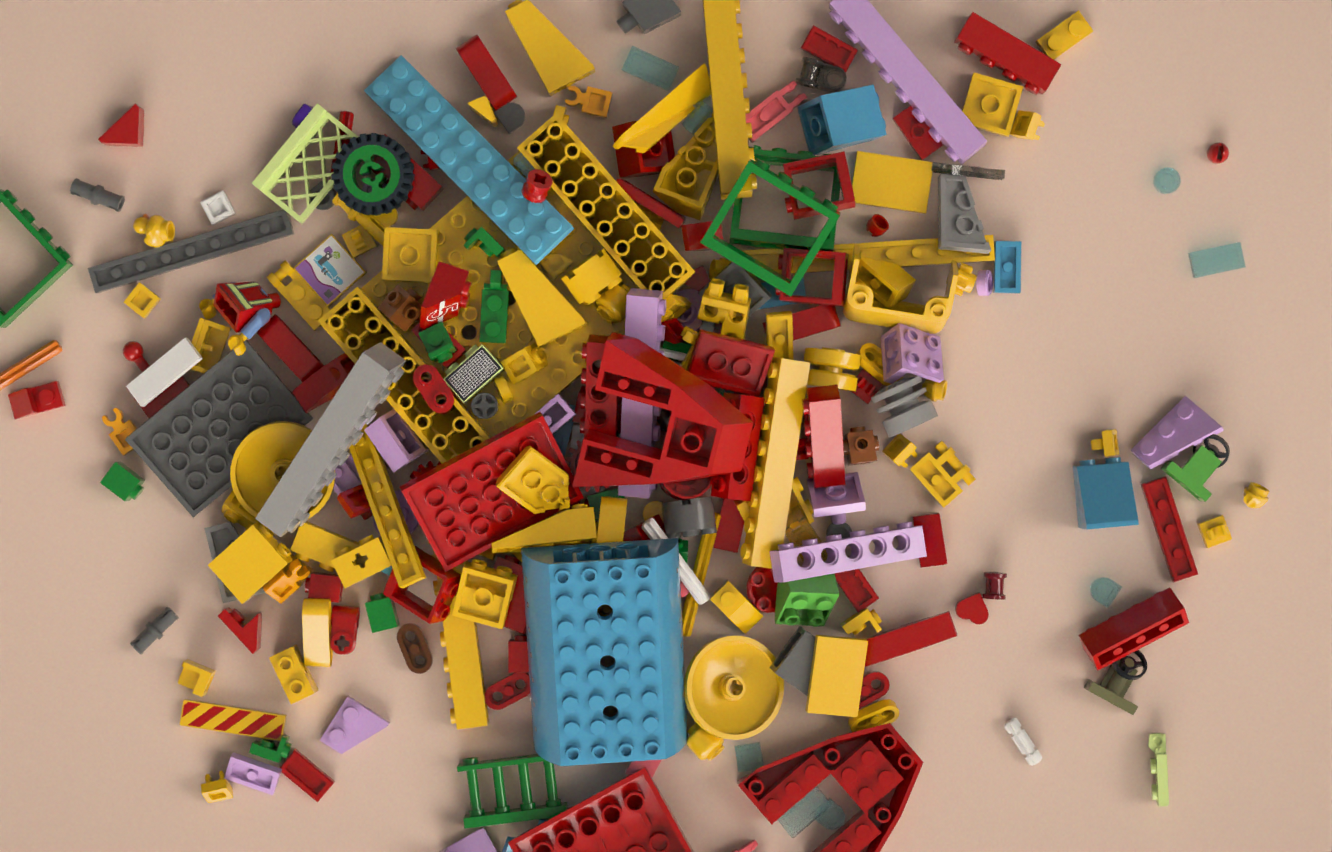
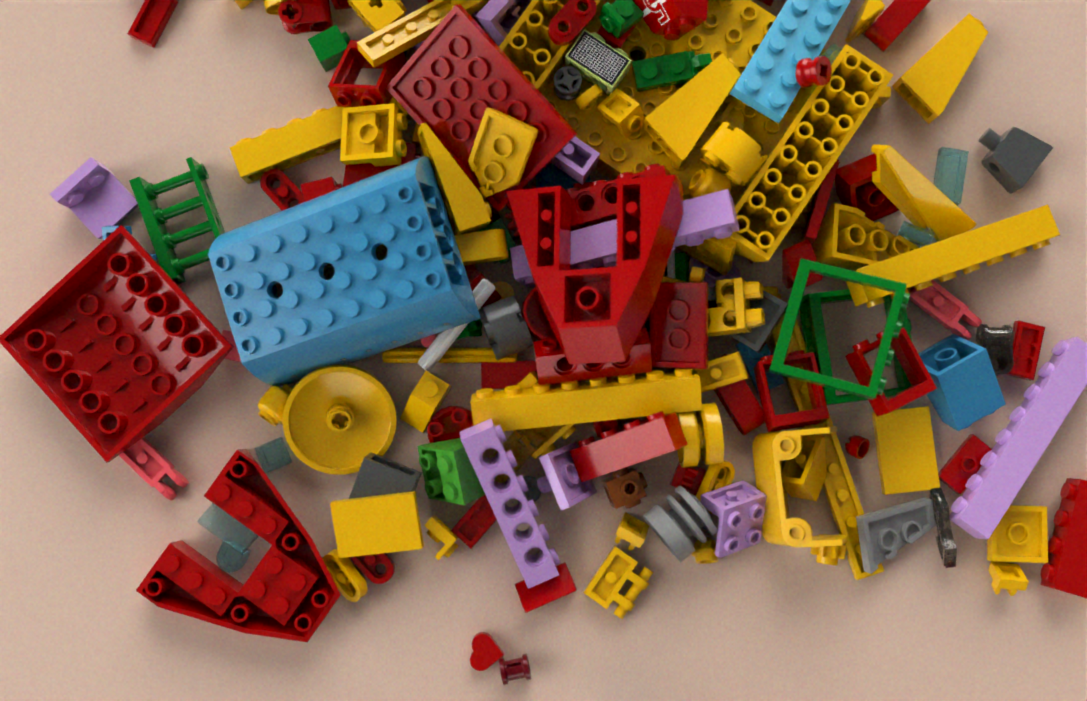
camera: 80 degrees right, 5 degrees down
lavender wing [320,696,390,754] -> none
reddish brown plate [397,623,433,674] -> none
green bracket [463,227,506,258] -> none
dark grey tile [494,103,525,135] -> none
light orange plate [565,86,613,119] -> none
red slope [661,318,684,344] -> none
red tile [684,266,710,291] -> none
red slope [865,611,958,667] -> none
lavender tile [976,270,993,296] -> none
dark azure plate [993,241,1022,294] -> none

